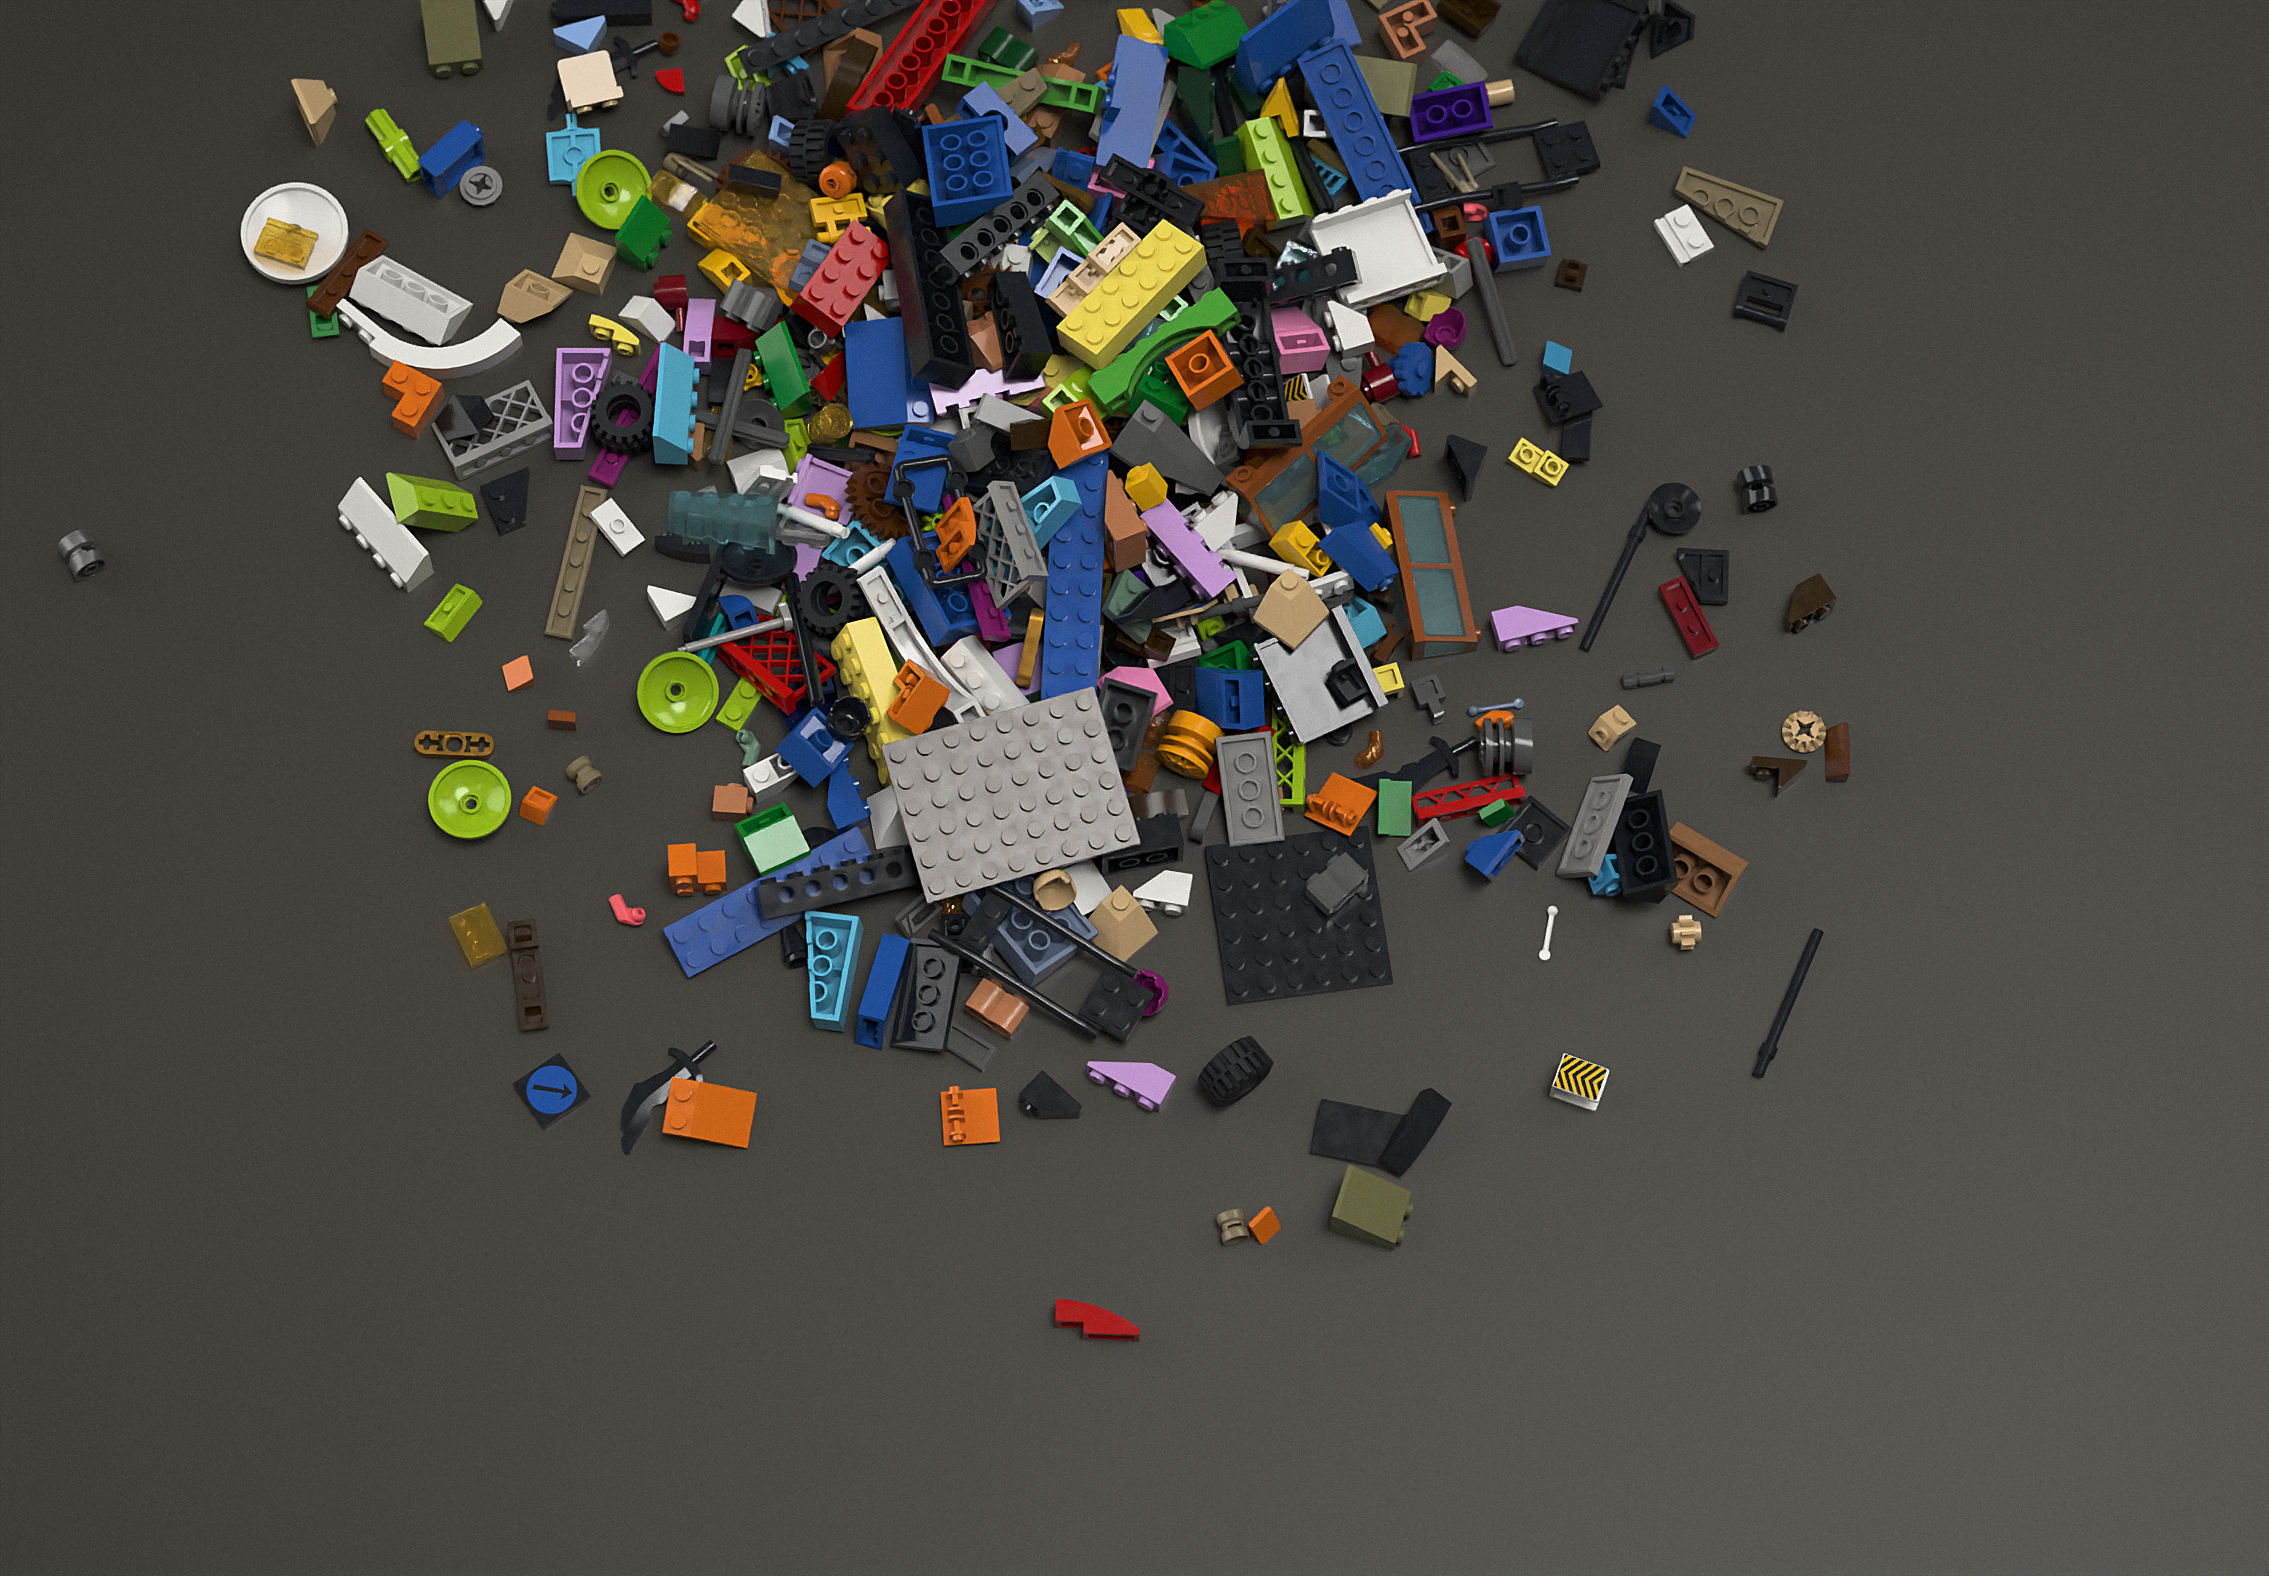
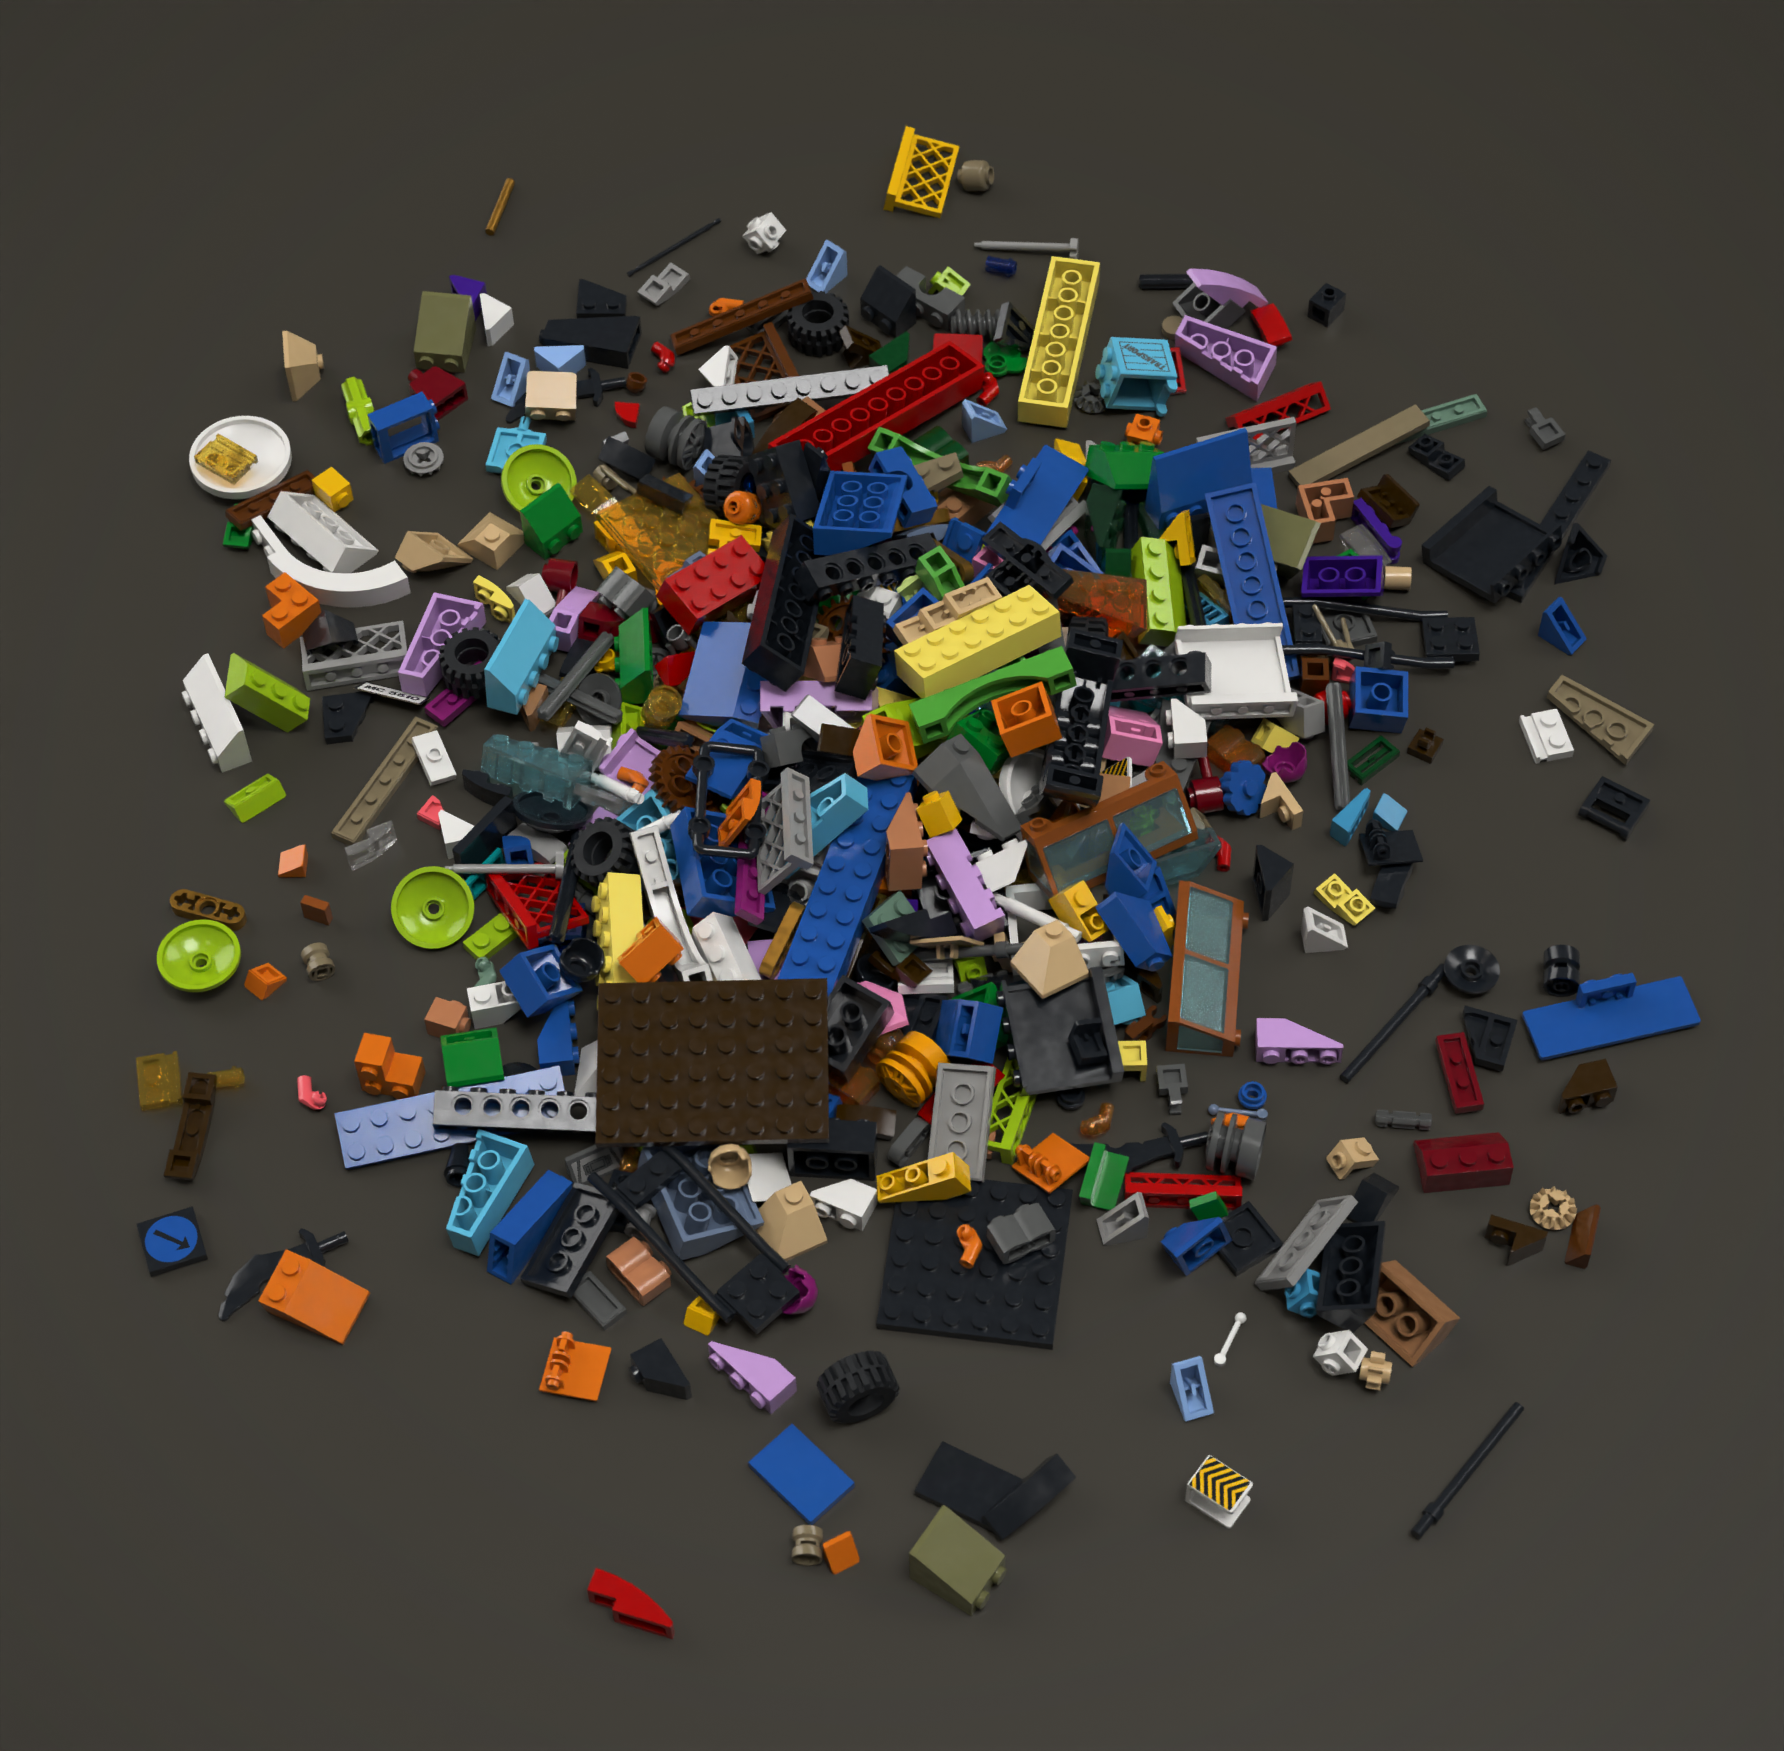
camera: 20 degrees right, 15 degrees down
none -> clear yellow pin [207,1065,245,1089]
none -> yellow brick [312,467,354,512]
none -> sticker [354,682,430,705]
none -> dark red torso [408,366,468,421]
none -> coral tile [417,795,444,830]
none -> light blue slope [491,352,530,407]
none -> yellow slope [684,1296,720,1335]
none -> blue tile [748,1424,855,1525]
none -> yellow slope [876,1152,971,1203]
none -> orange arm [957,1224,983,1269]
none -> light blue slope [1170,1356,1214,1421]
none -> blue plate [1238,1081,1267,1109]
none -> white slope [1301,907,1348,953]
none -> white brick [1313,1330,1368,1376]
none -> dark azure slope [1330,788,1371,846]
none -> dark green tile [1347,735,1400,786]
none -> dark purple plate [1350,498,1402,564]
none -> dark red slope [1413,1132,1514,1193]
none -> blue bracket [1522,973,1701,1060]

